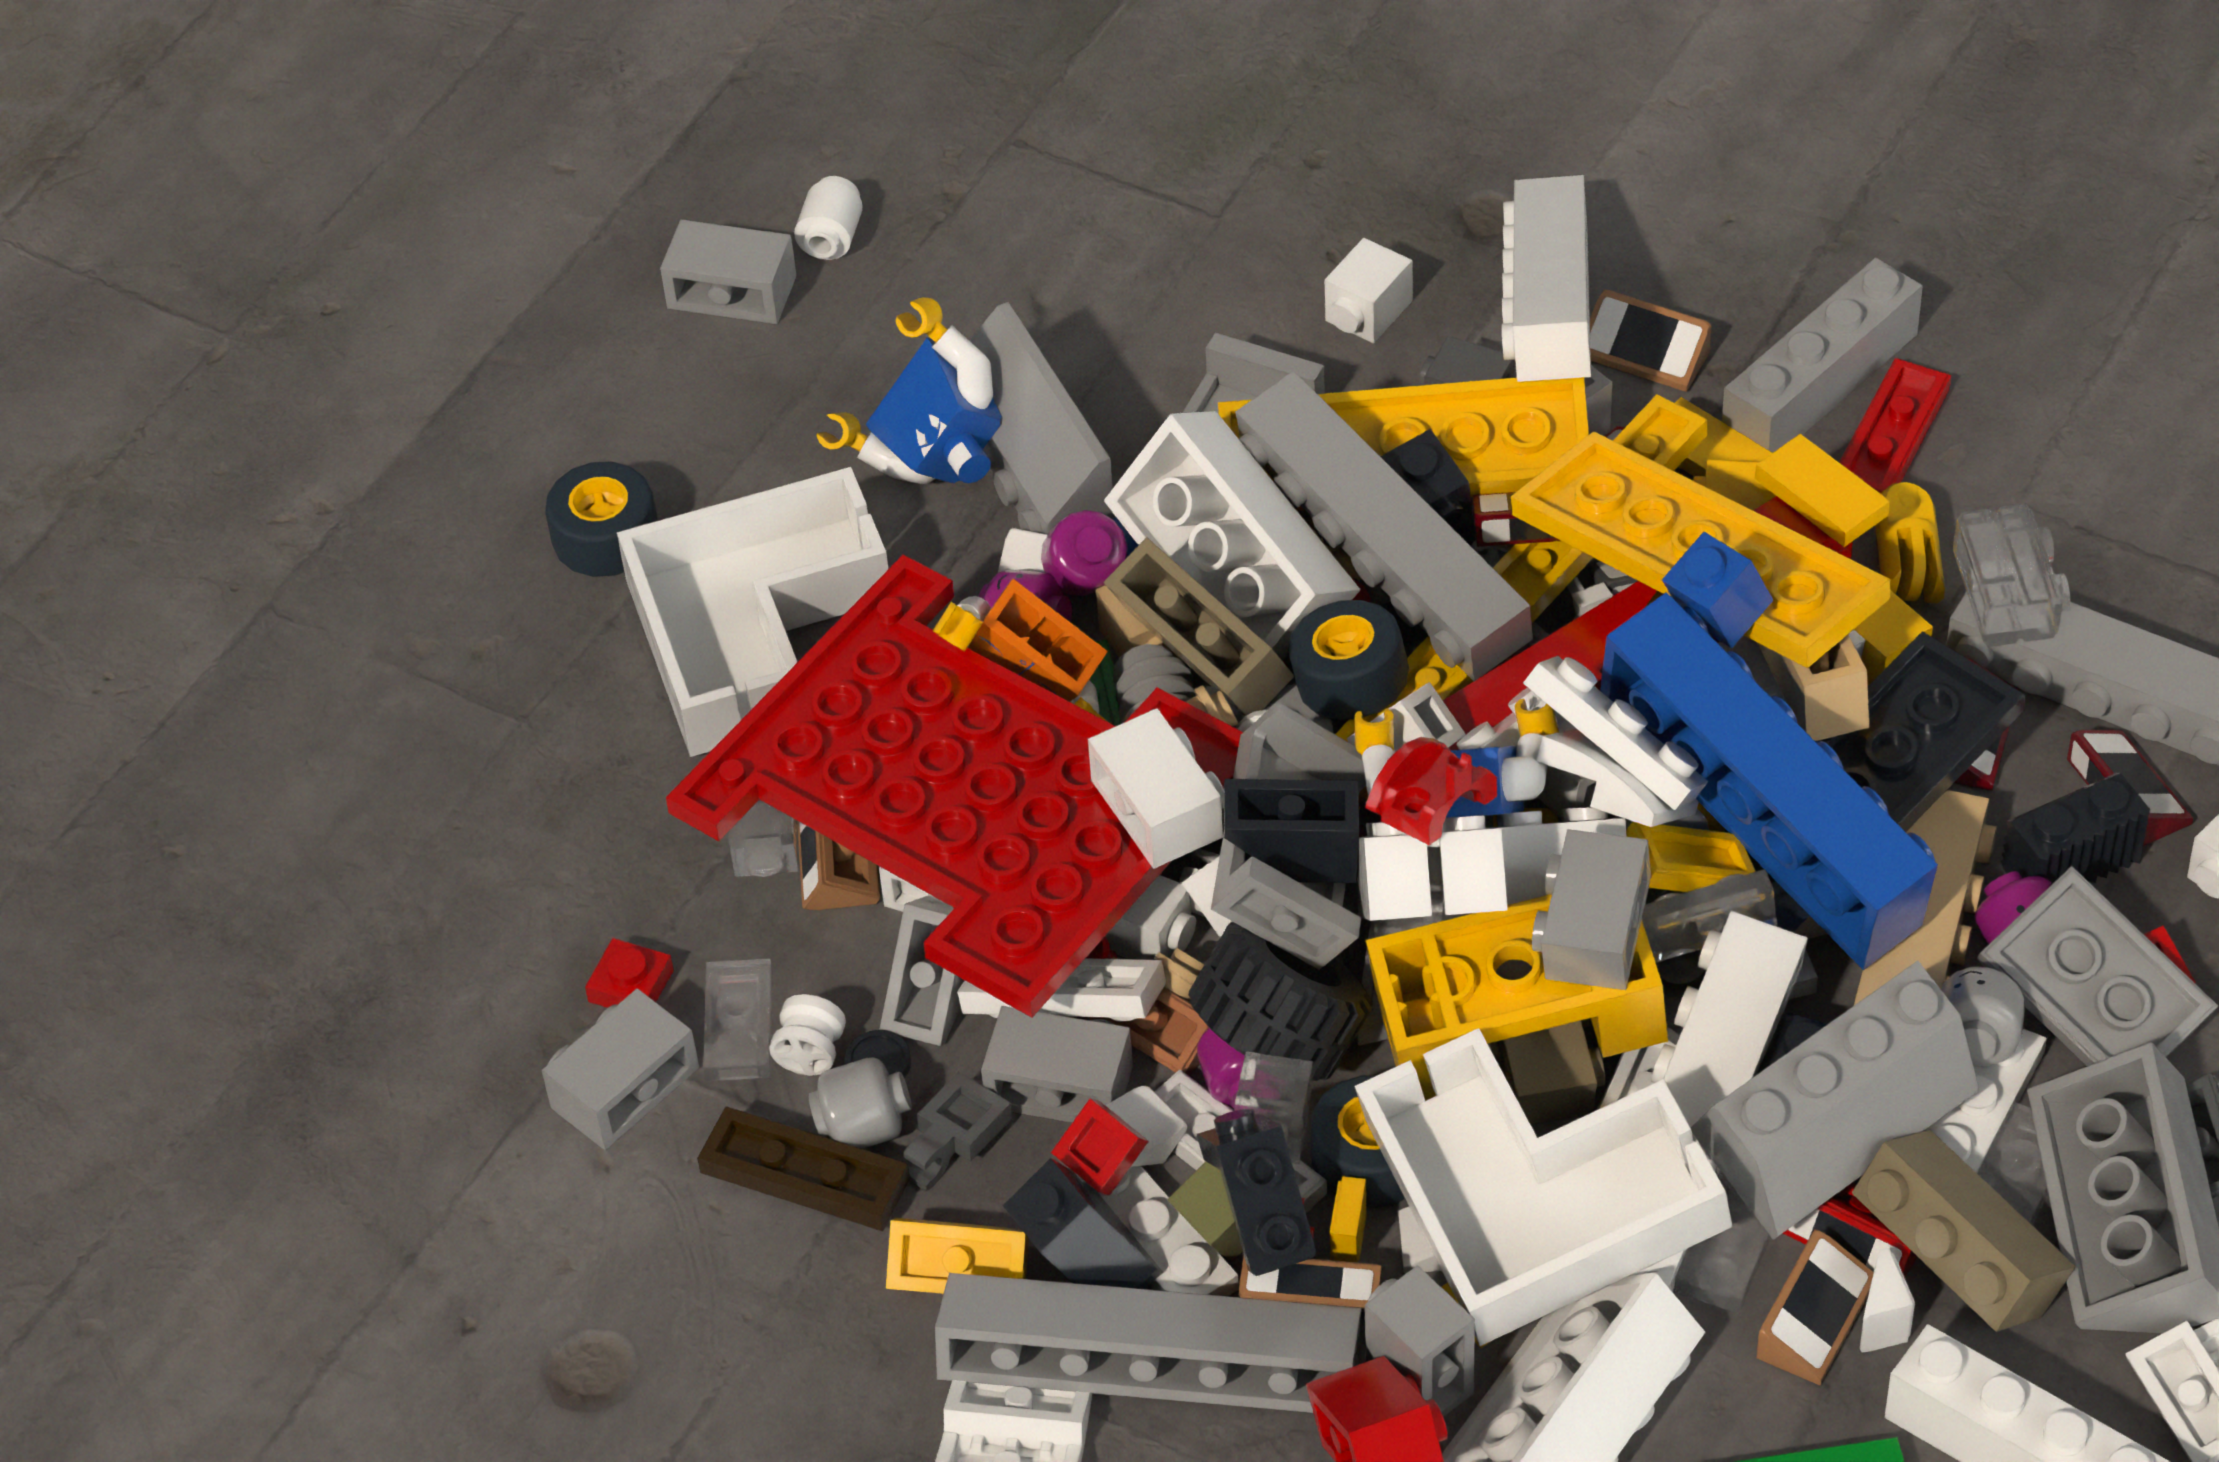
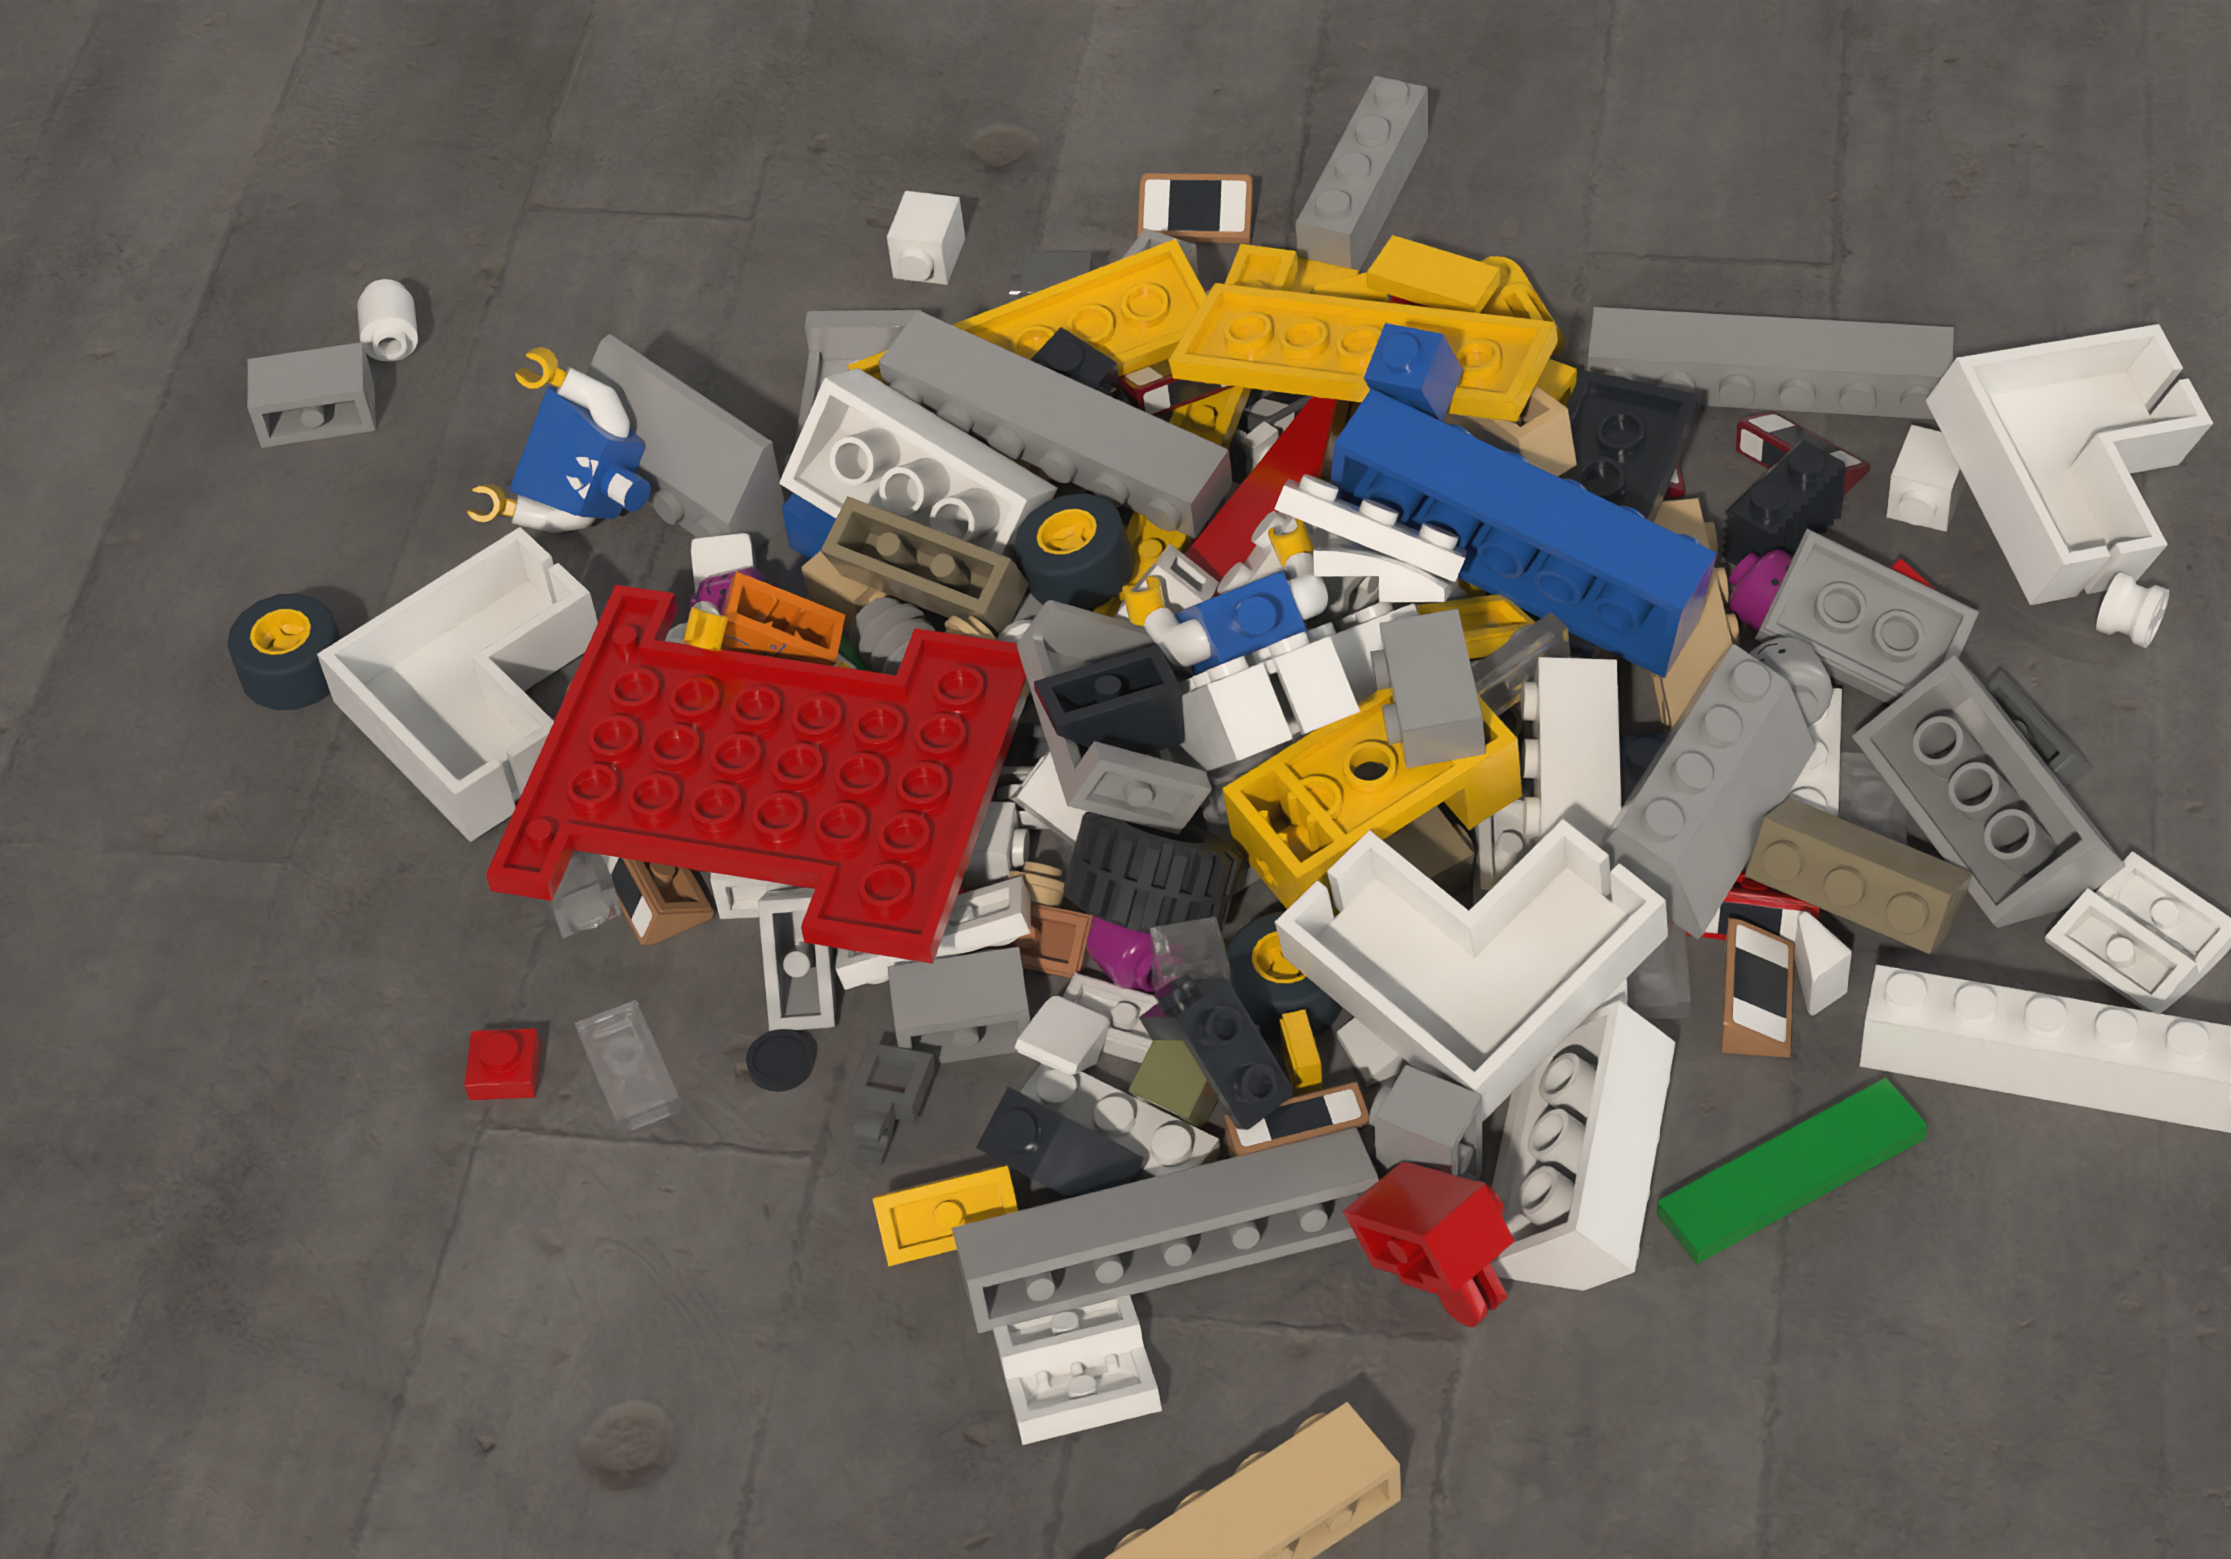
camera: 20 degrees left, 0 degrees up
light grey brick [542,989,699,1151] -> none
dark brown plate [697,1106,910,1231] -> none
white wheel [769,994,846,1076] -> none
light grey head [809,1057,912,1149] -> none
magenta head [1041,510,1128,596] -> none
red plate [1051,1098,1149,1196] -> none
white brick [1088,708,1224,869] -> none
red piece [1365,737,1497,845] -> none
white brick [1501,175,1591,382] -> none
red tile [1839,358,1951,494] -> none
clear brick [1953,503,2070,647] -> none

